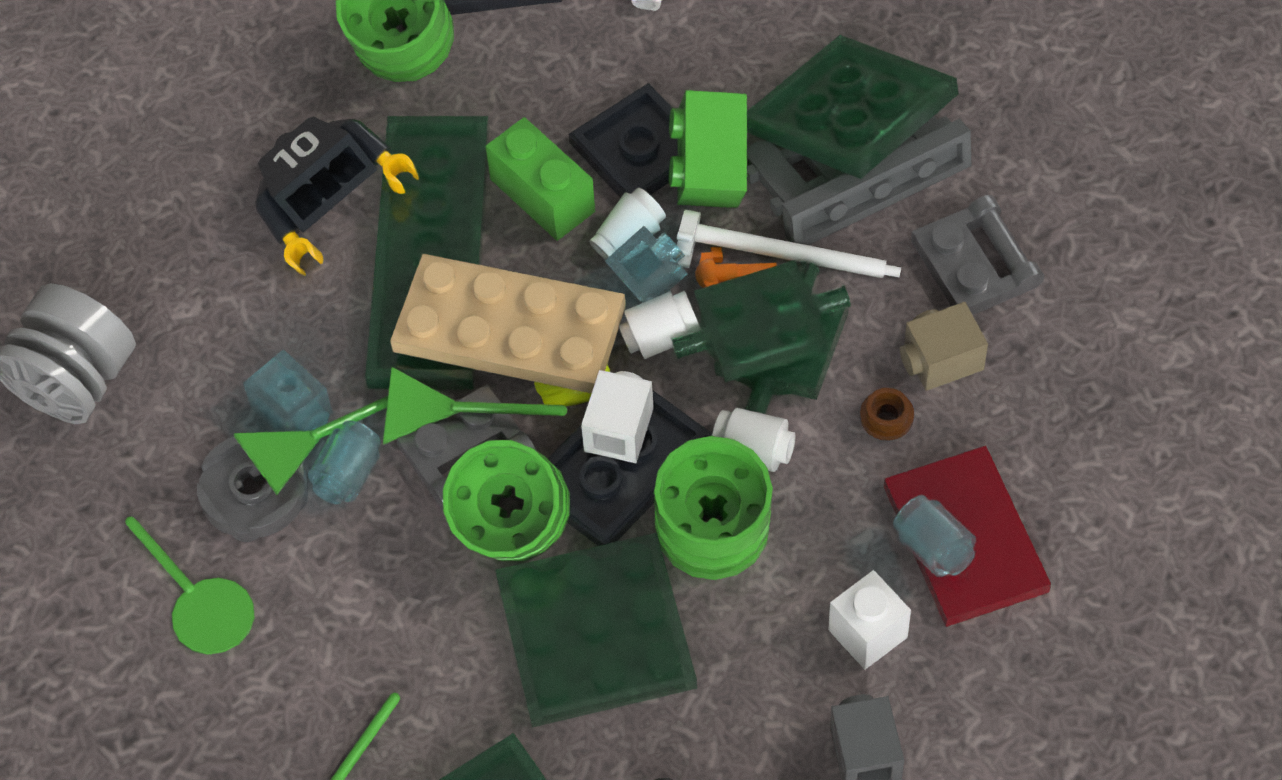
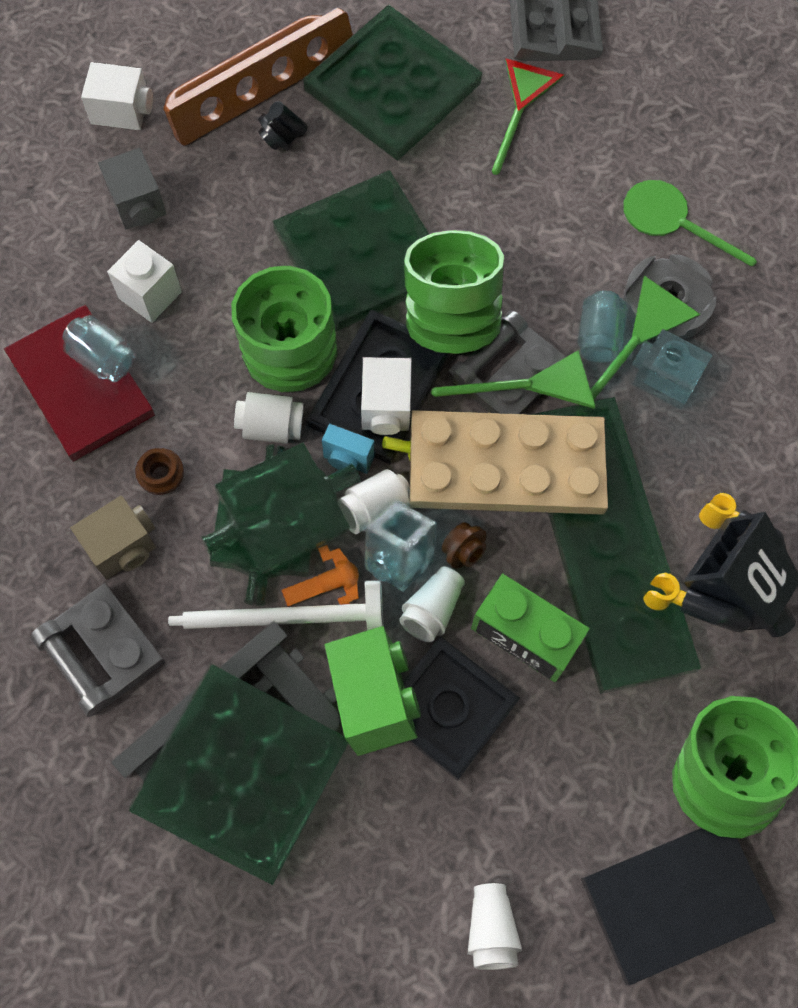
camera: 160 degrees right, 10 degrees up
none -> medium azure plate [322,424,374,474]
none -> reddish brown plate [441,522,487,569]

